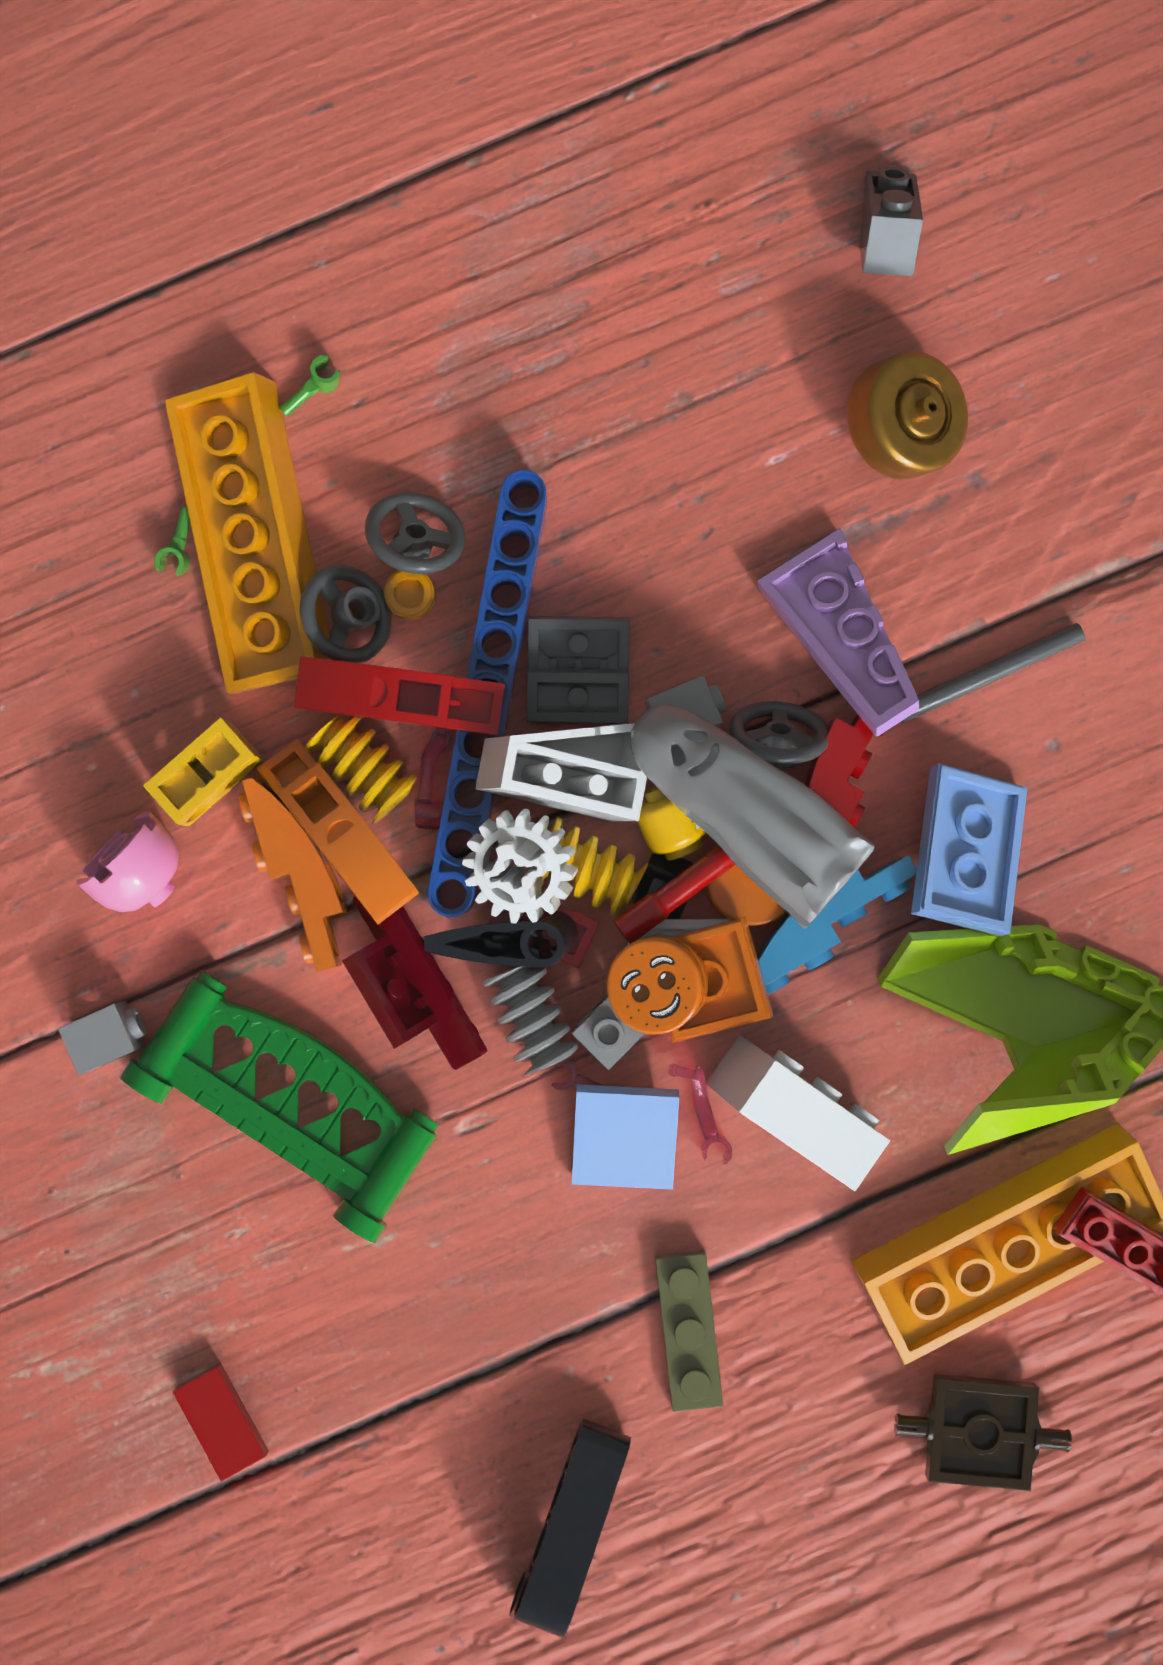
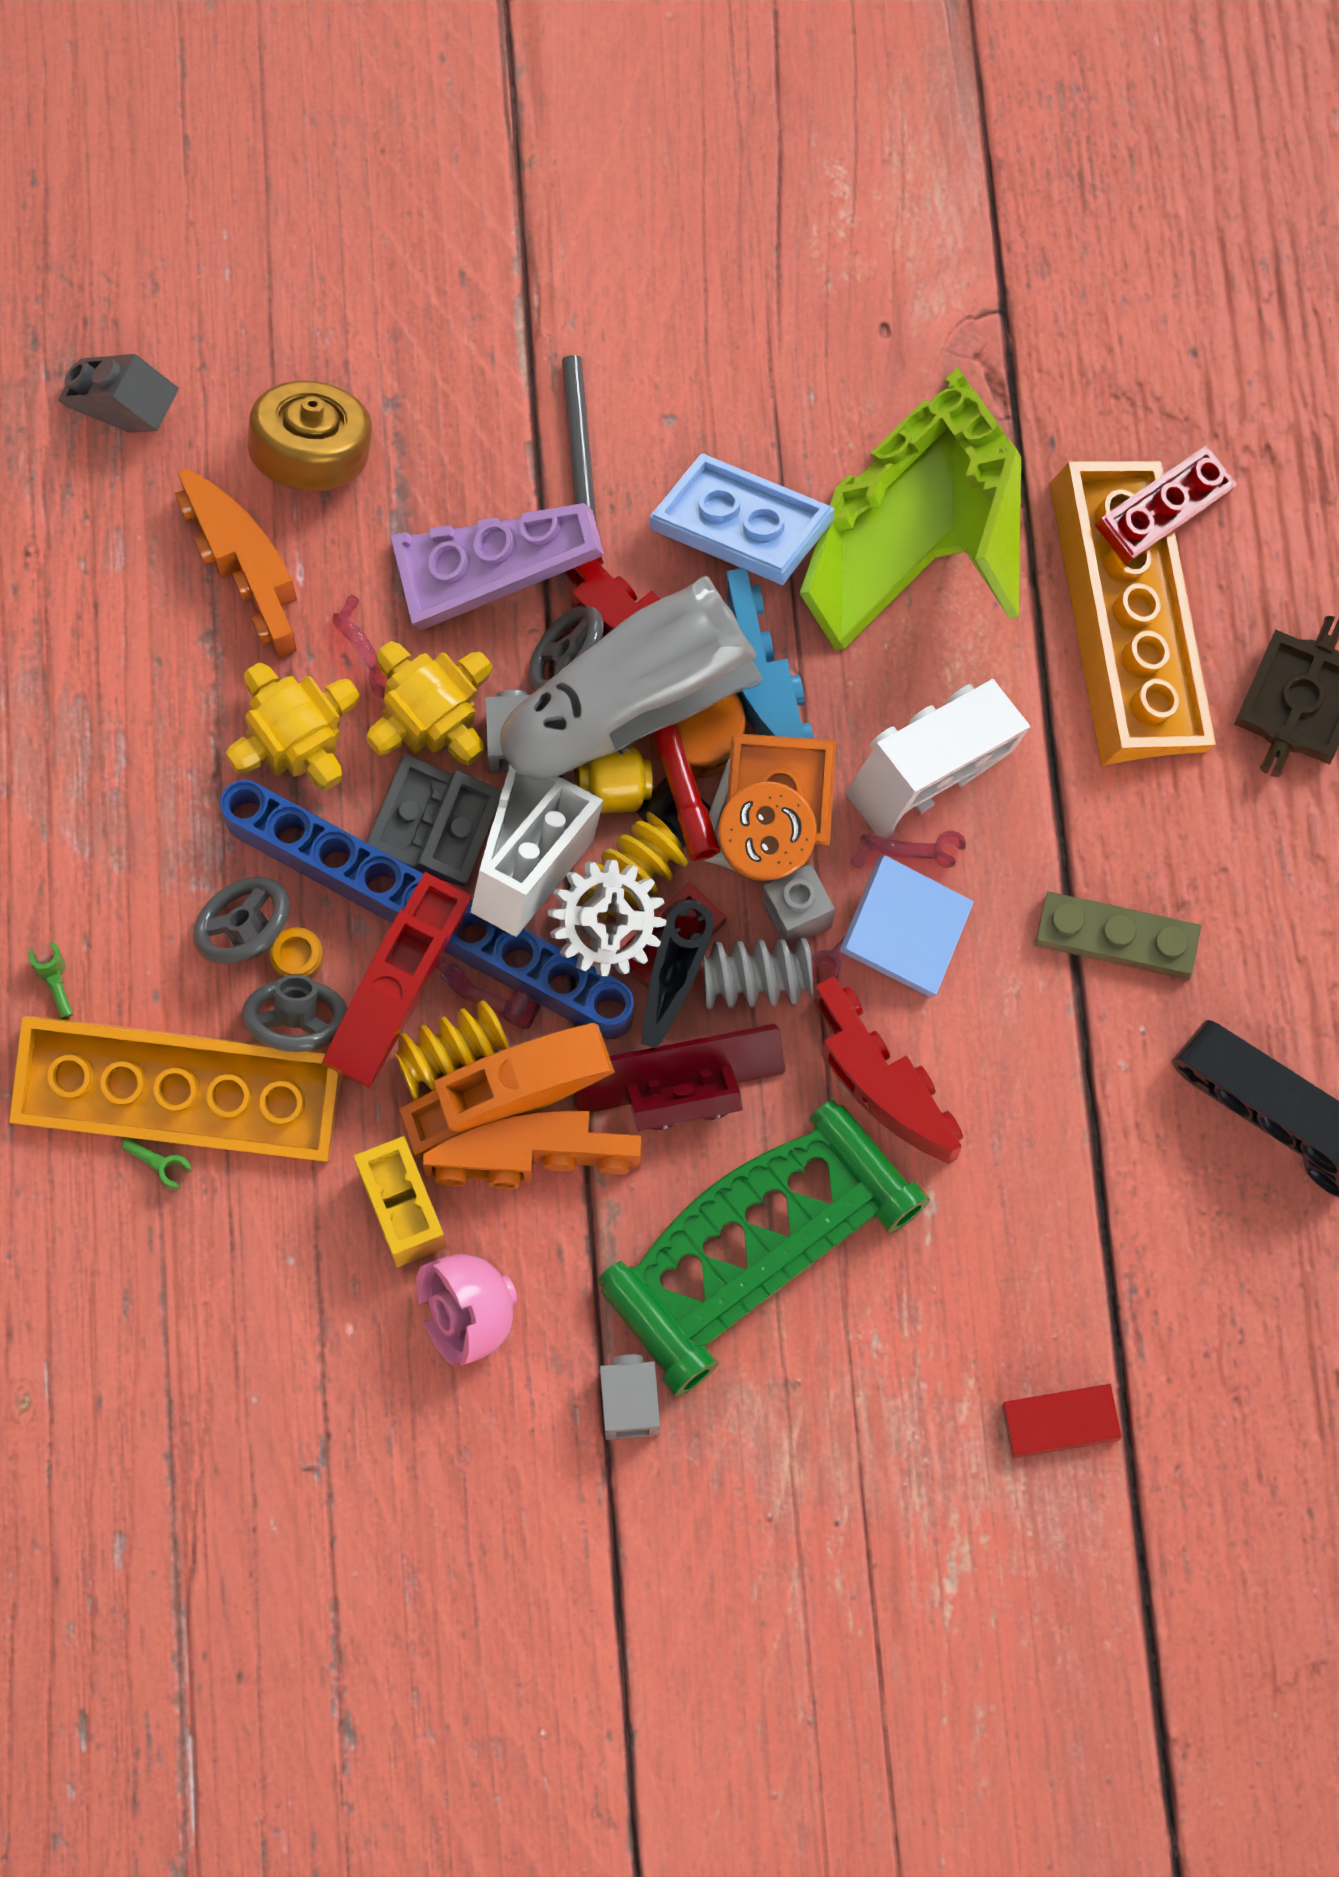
camera: 70 degrees left, 15 degrees down
none -> orange slope [174,468,297,658]
none -> yellow piece [225,663,360,791]
none -> clear pink piece [332,595,385,700]
none -> yellow piece [366,641,493,766]
none -> red slope [813,976,963,1163]

